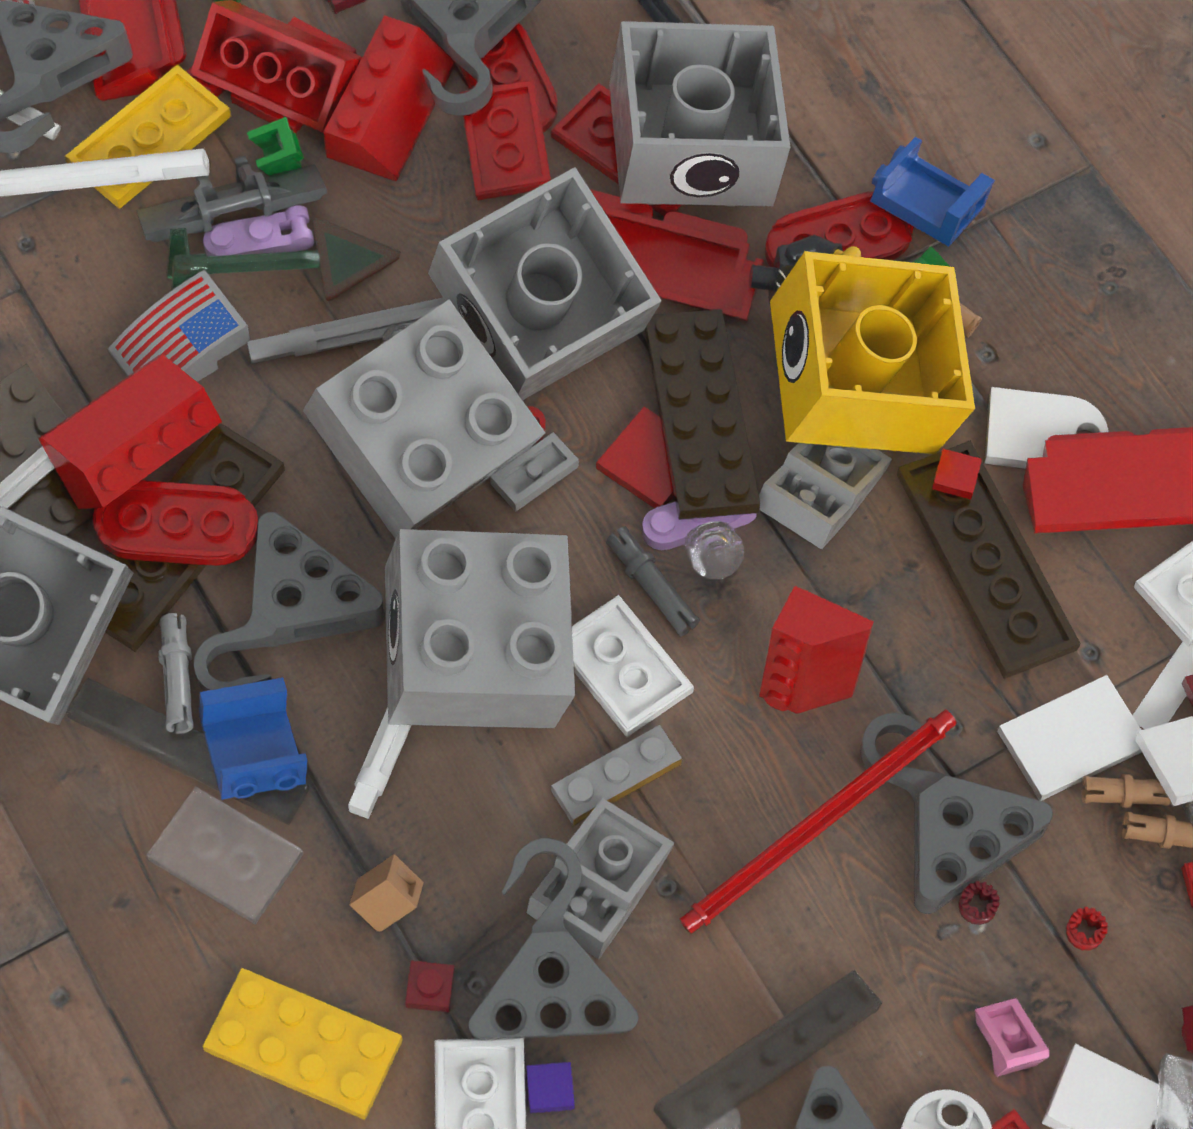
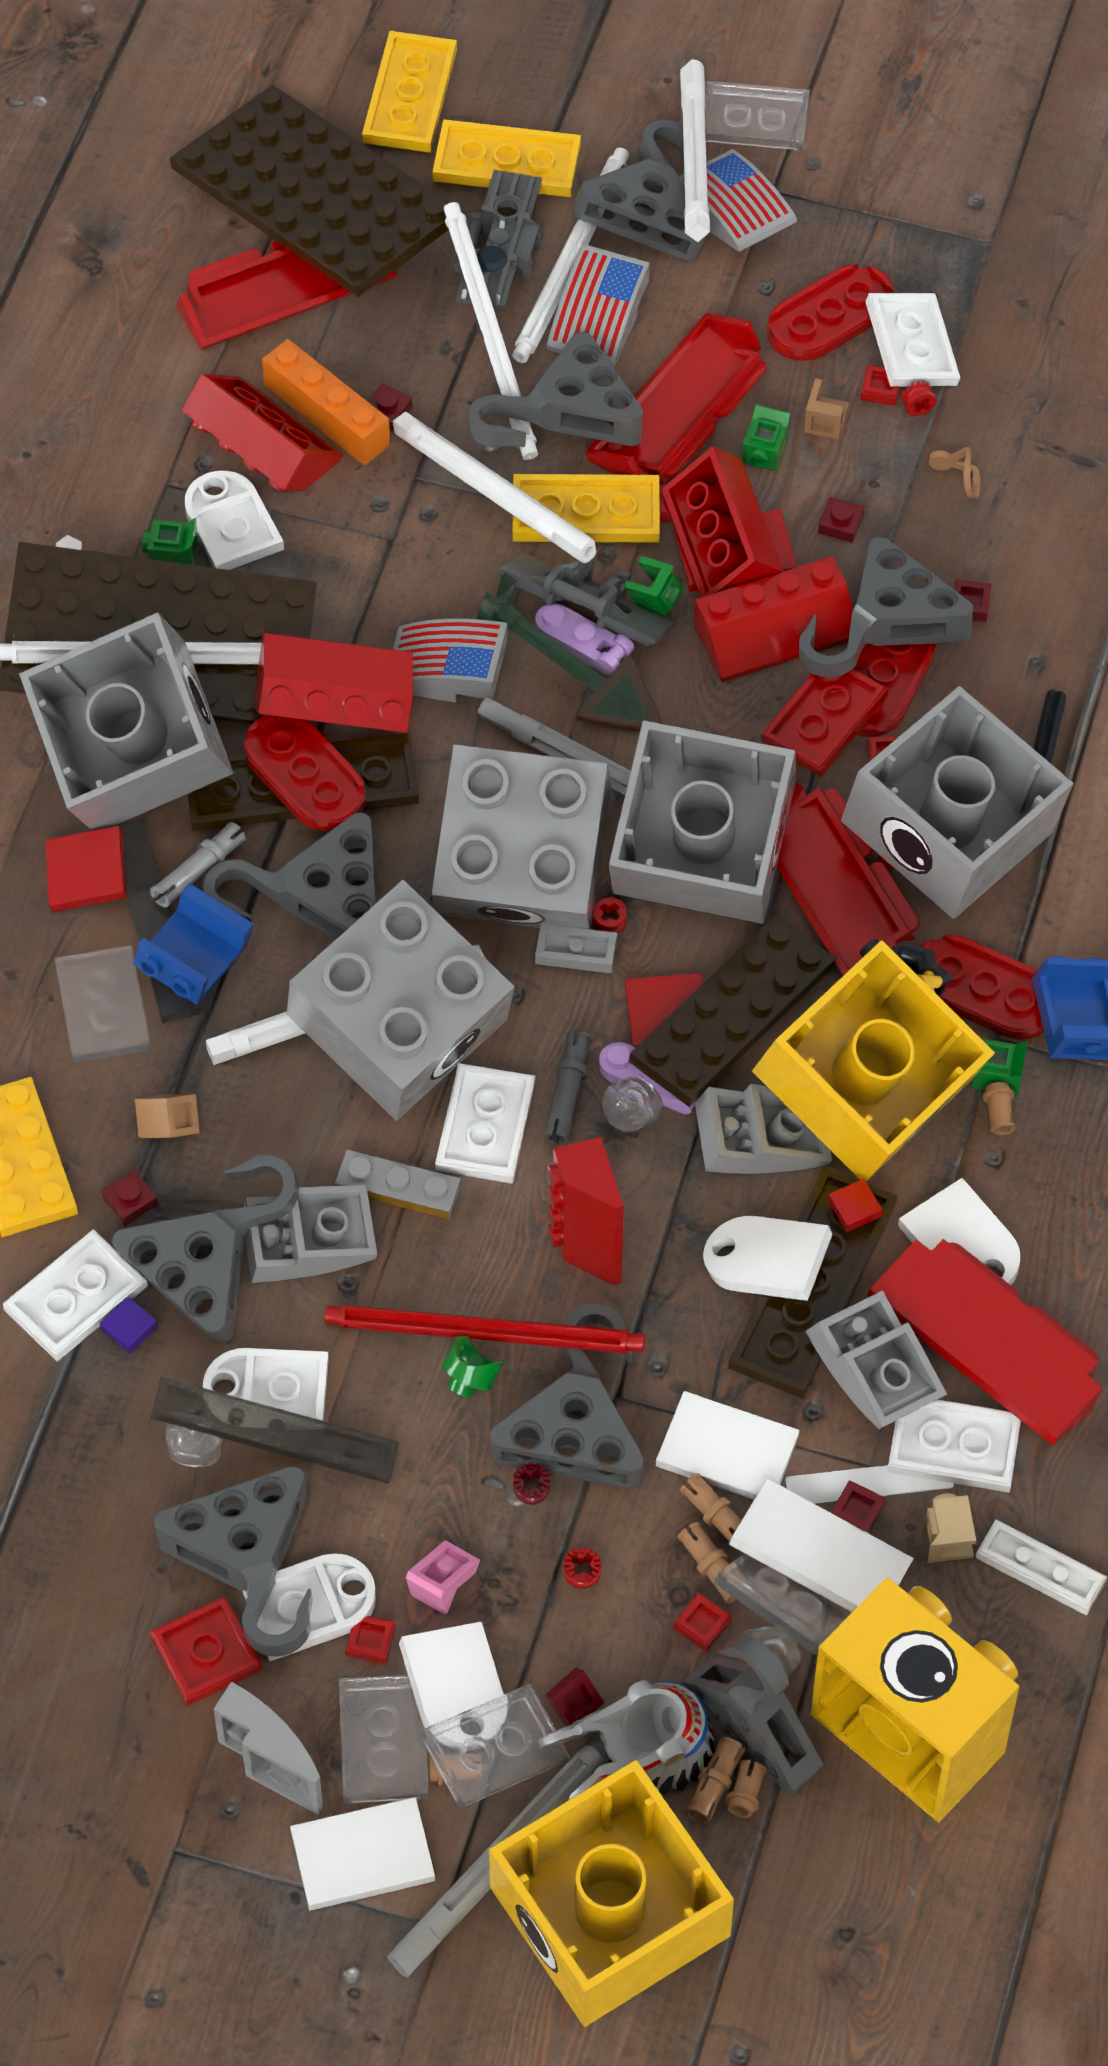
camera: 50 degrees right, 5 degrees down
none -> red tile [45,826,127,912]
none -> white tile [203,1348,329,1432]
none -> green piece [442,1336,505,1398]
none -> white tile [703,1216,832,1301]
none -> light grey slope [806,1291,947,1429]

